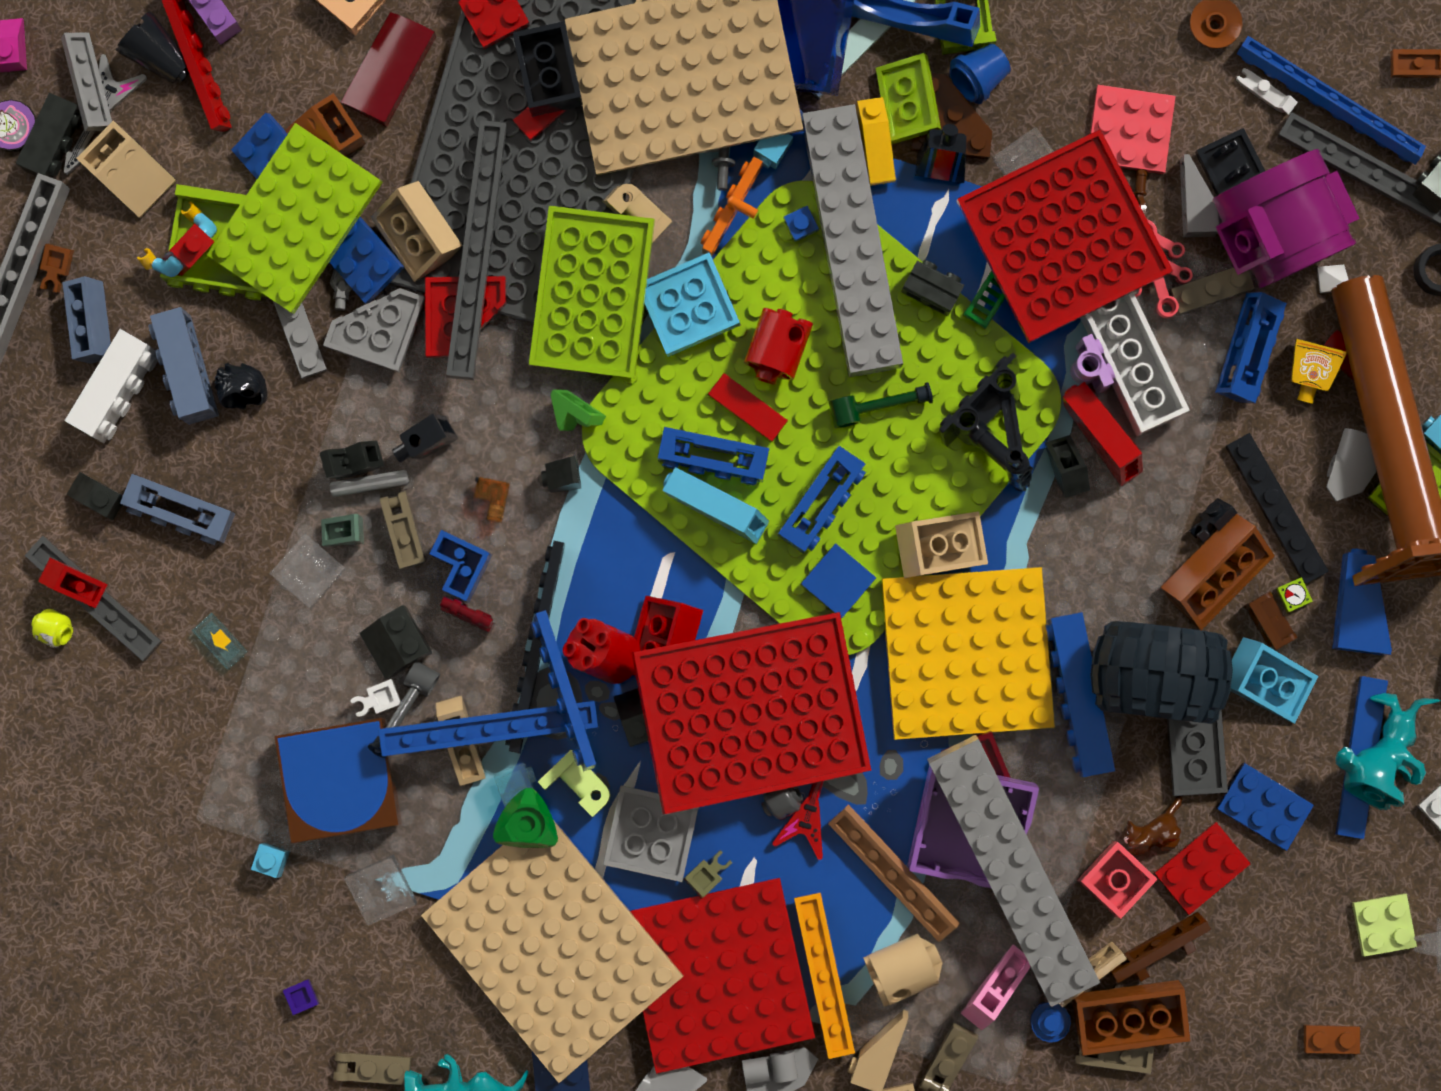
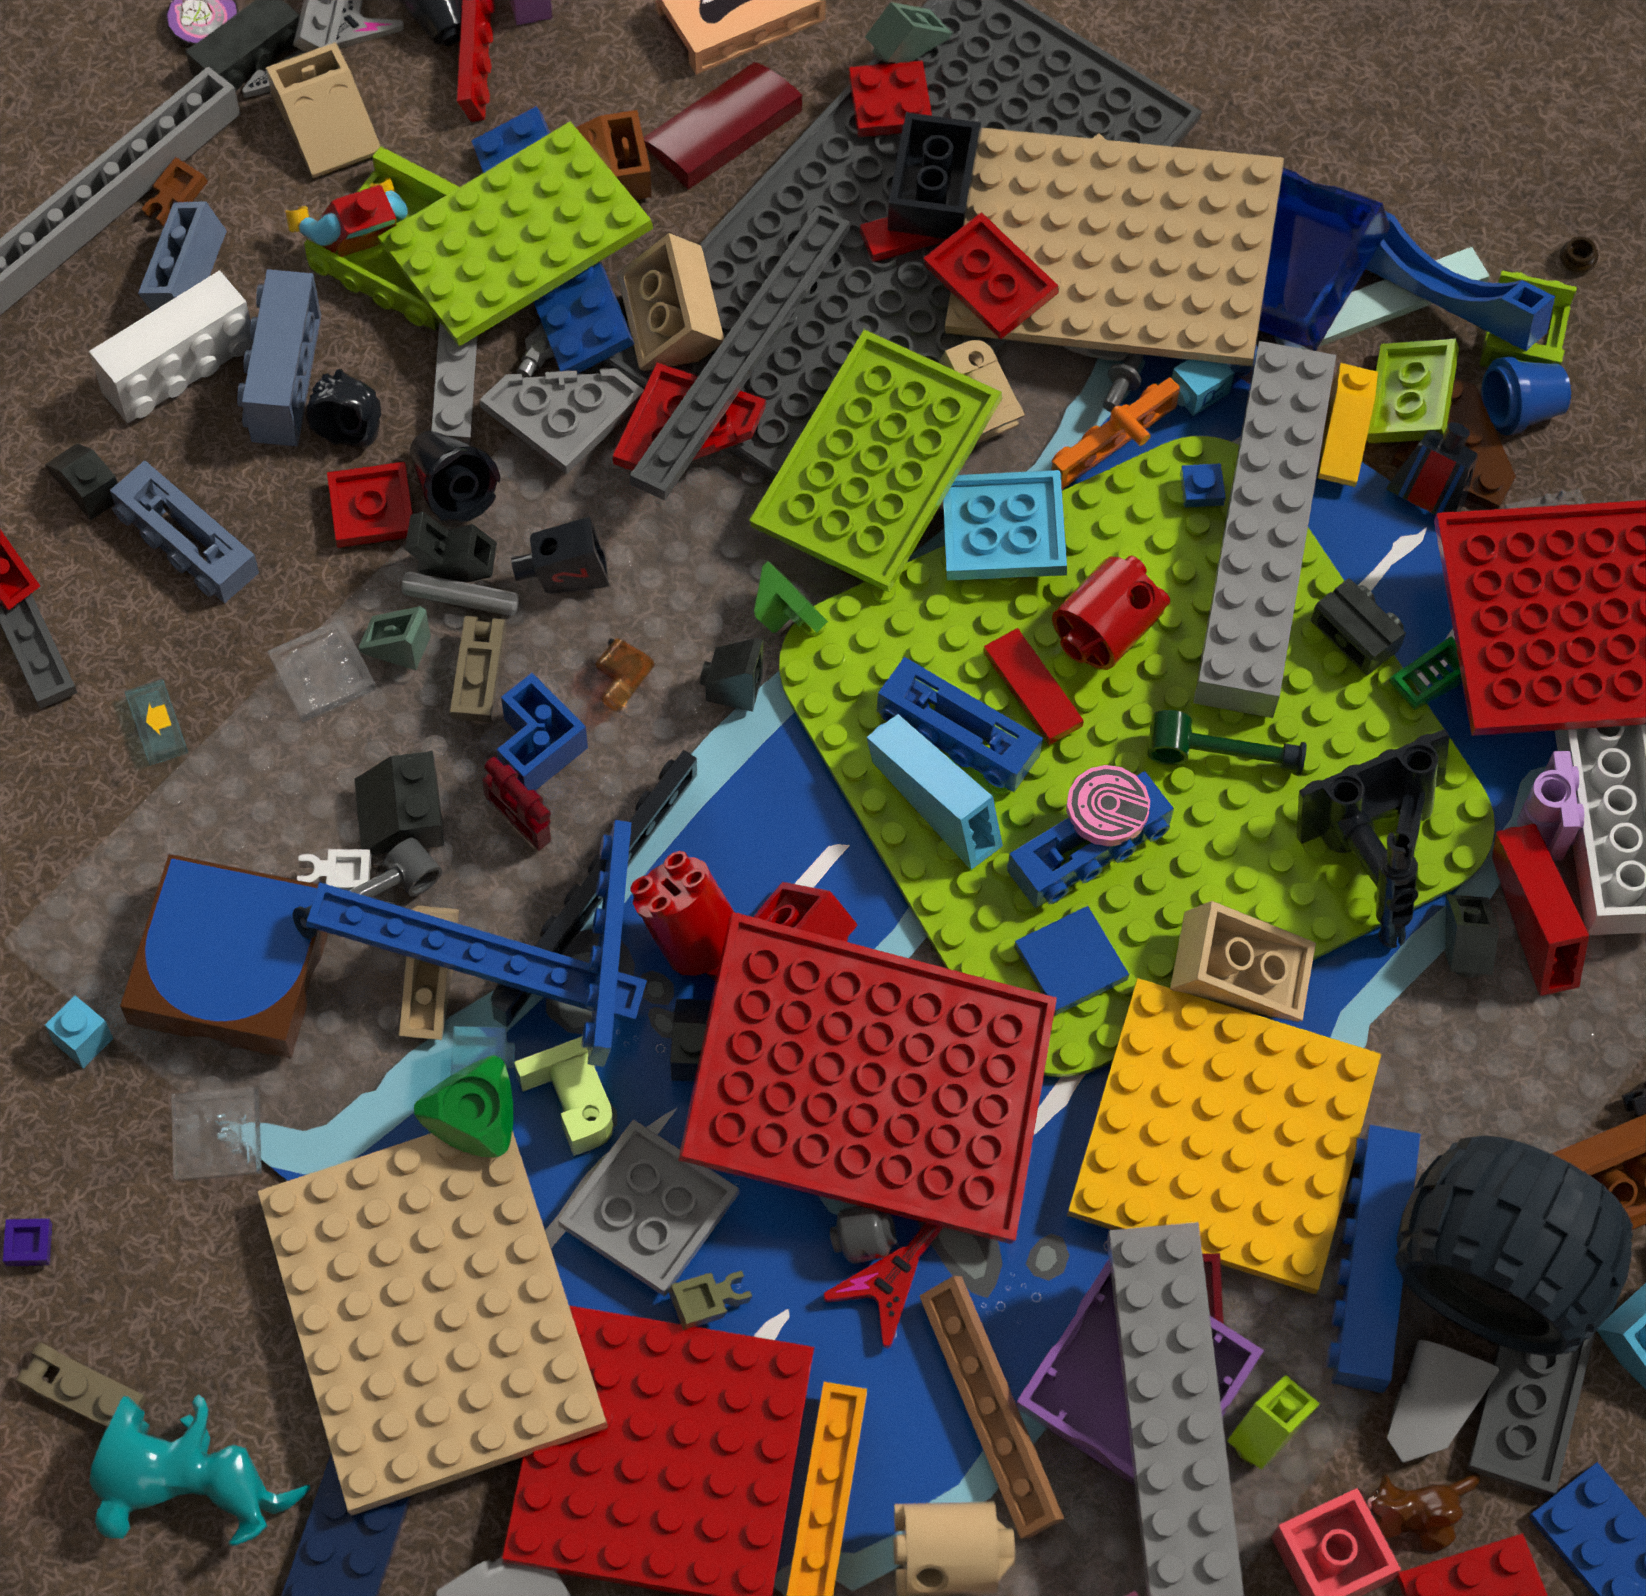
camera: 20 degrees right, 20 degrees down
none -> red plate [327,462,413,548]
none -> black cone [410,431,500,522]
none -> red plate [923,212,1059,340]
none -> tile [1066,765,1150,847]
none -> lime slope [1227,1375,1320,1470]
none -> light grey panel [1386,1340,1499,1463]

